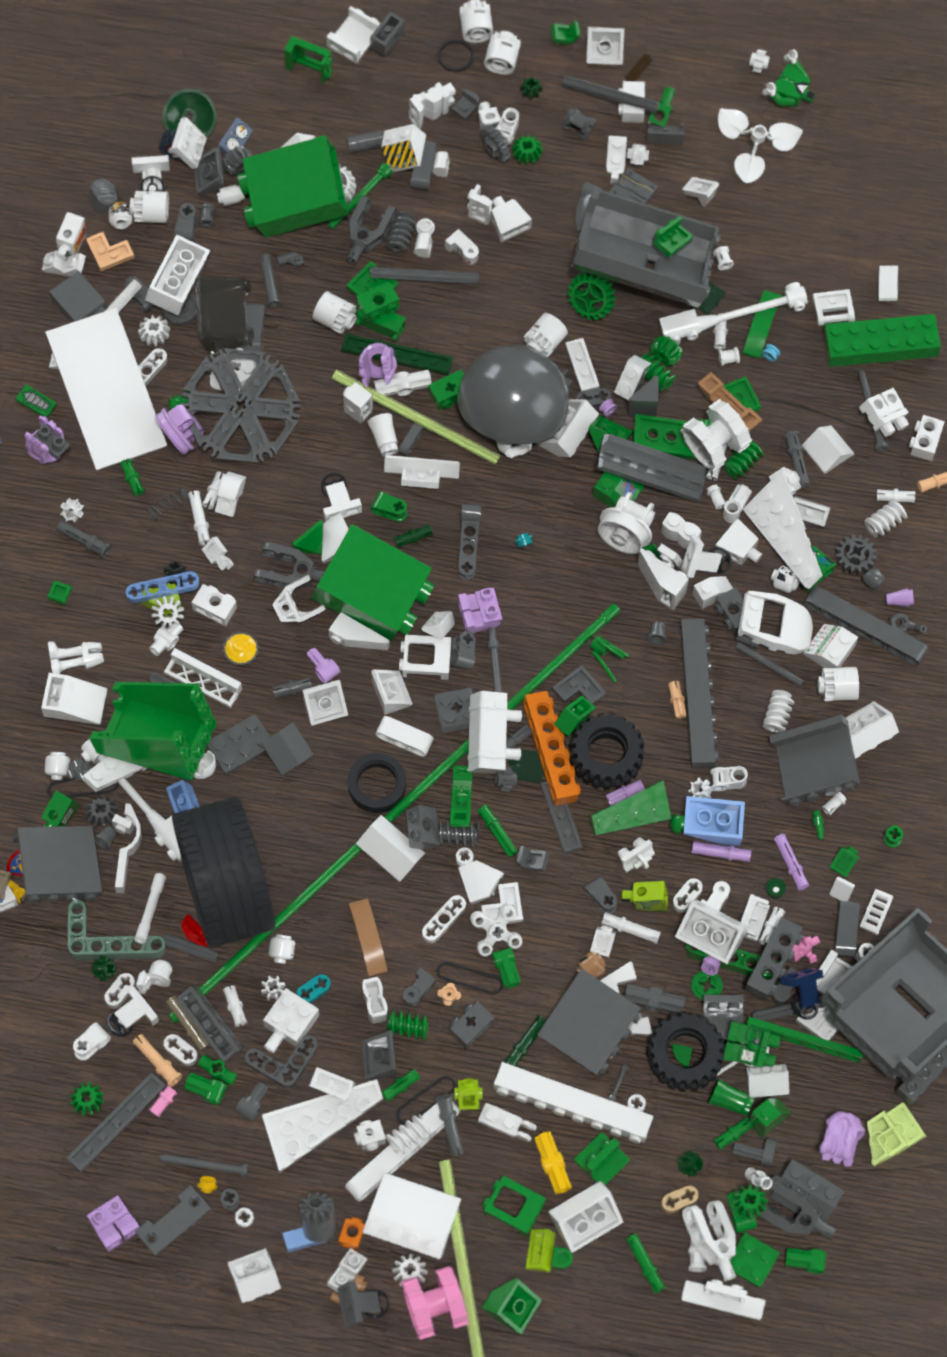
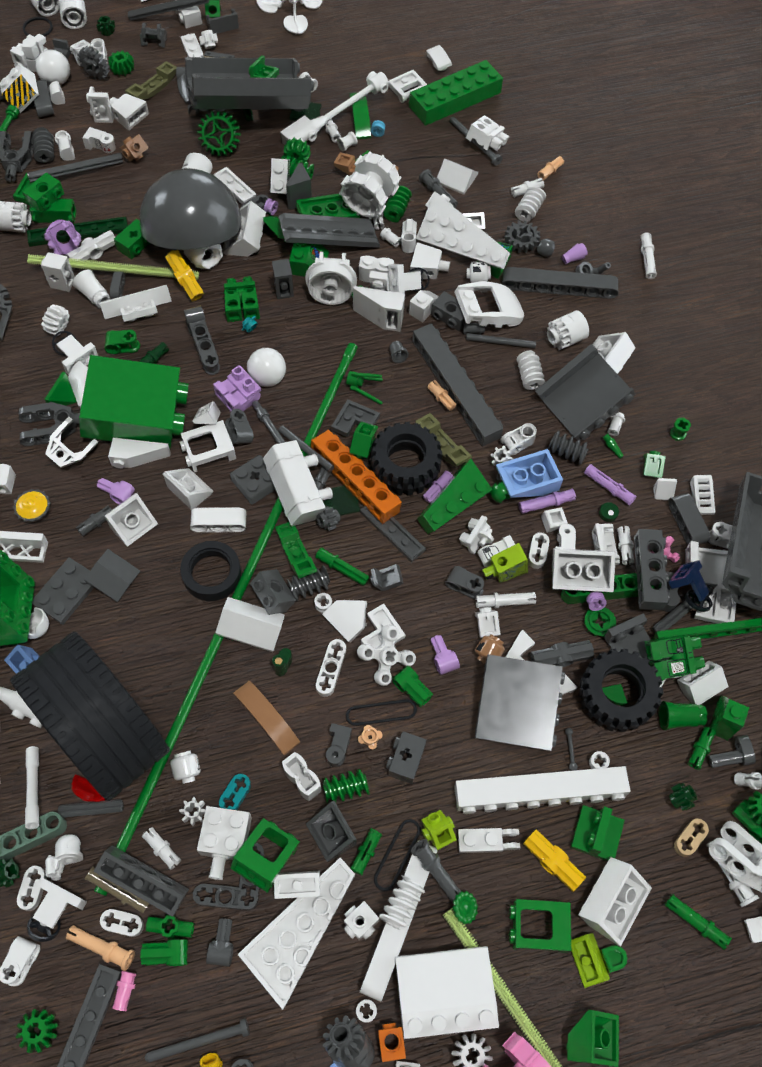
camera: 25 degrees left, 5 degrees down
dark green pin [504,1015,547,1067] -> none
white slope [682,177,719,207] -> none
white slope [803,624,858,668] -> none
white brick [909,415,945,461] -> none
none -> white piece [35,50,70,85]
none -> white gear [41,304,69,336]
none -> medium nougat brick [120,134,149,161]
none -> olive slope [125,61,177,100]
none -> yellow piece [165,250,204,301]
none -> green hips [224,276,260,322]
none -> green window [230,818,300,893]
none -> white piece [247,348,286,387]
none -> dark grey brick [272,259,294,300]
none -> dark green piece [272,648,293,676]
none -> dark grey bar [278,425,334,472]
none -> white bush [356,999,377,1022]
none -> olive slope [415,413,472,467]
none -> lavender axle [431,635,460,675]
none -> green piece [453,891,478,924]
none -> white leg [477,535,515,567]
none -> white slope [541,507,568,533]
none -> dark grey piece [548,430,589,465]

